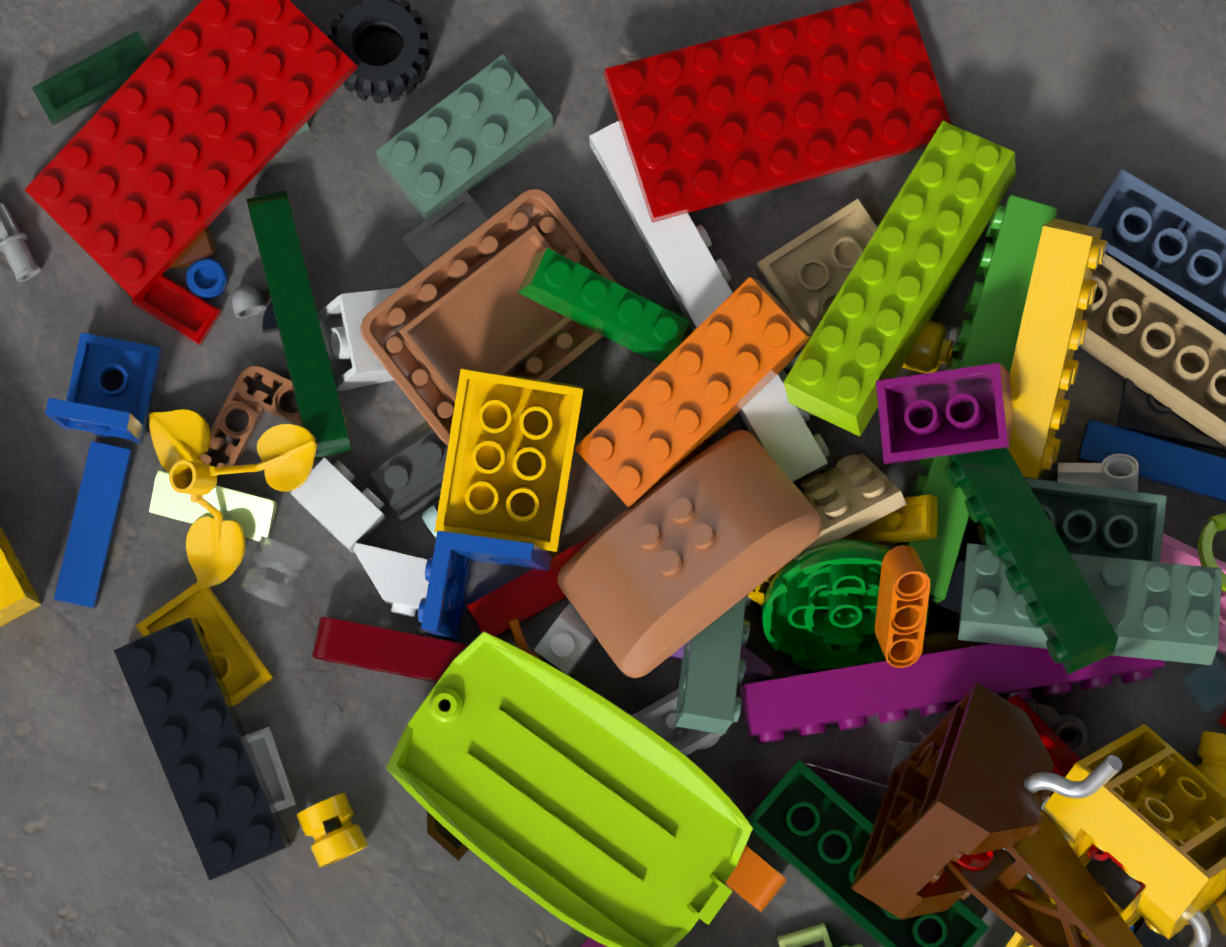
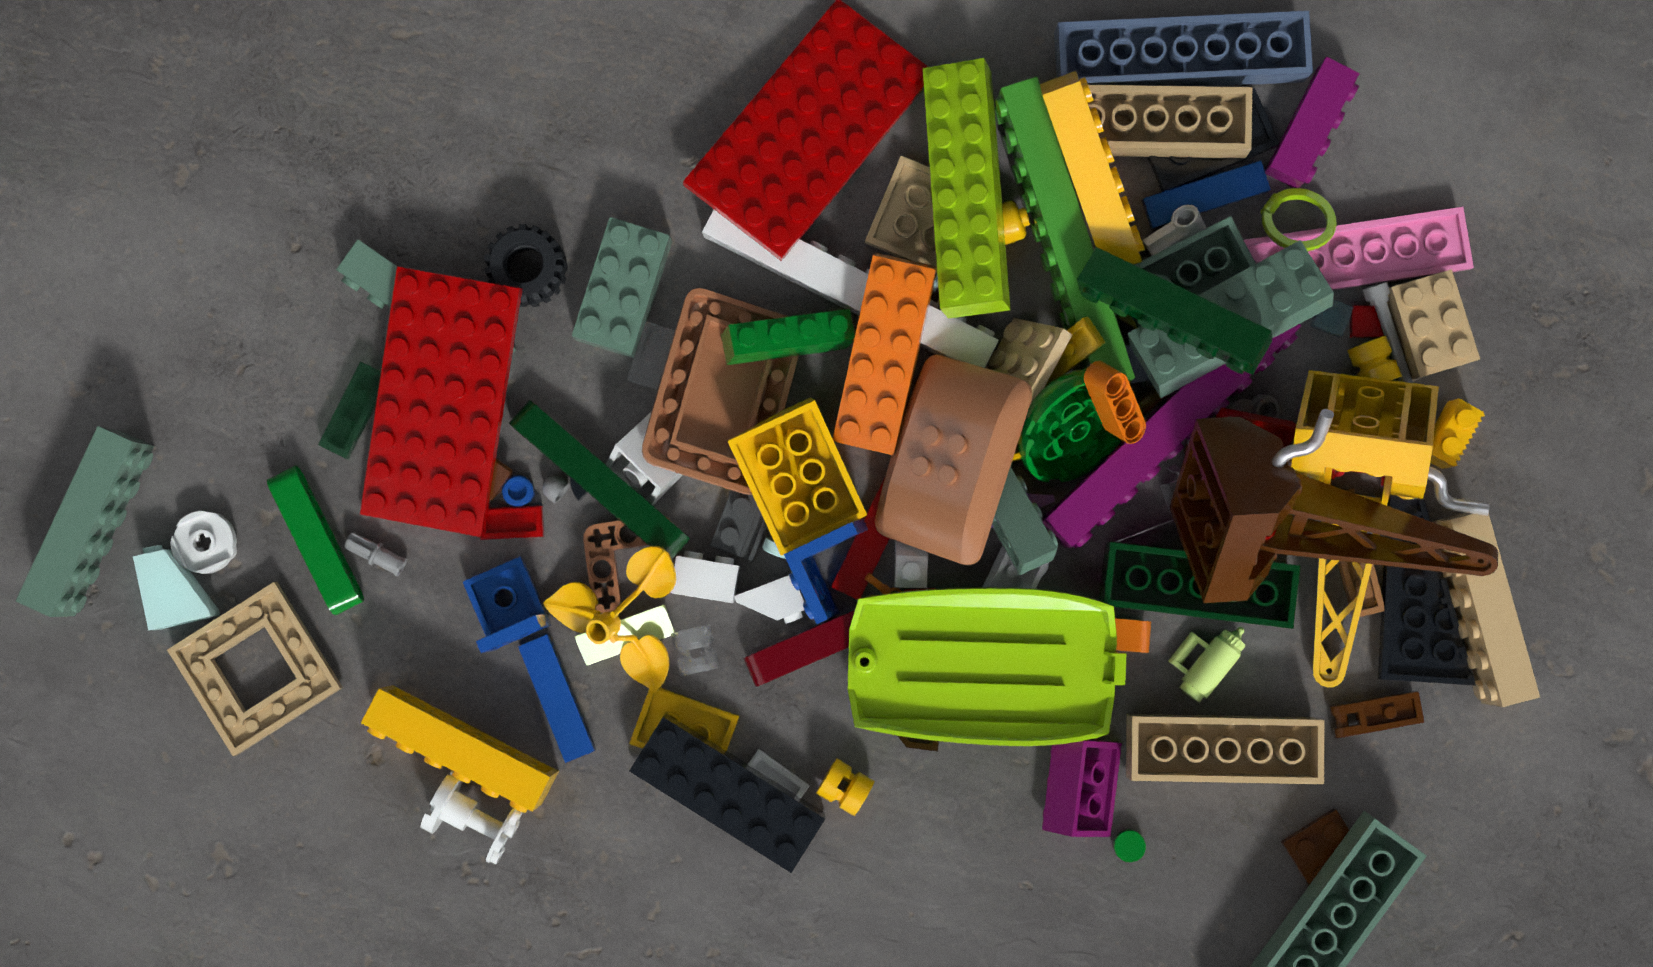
camera: 30 degrees left, 5 degrees up
magenta slope [876,363,1014,464] -> none

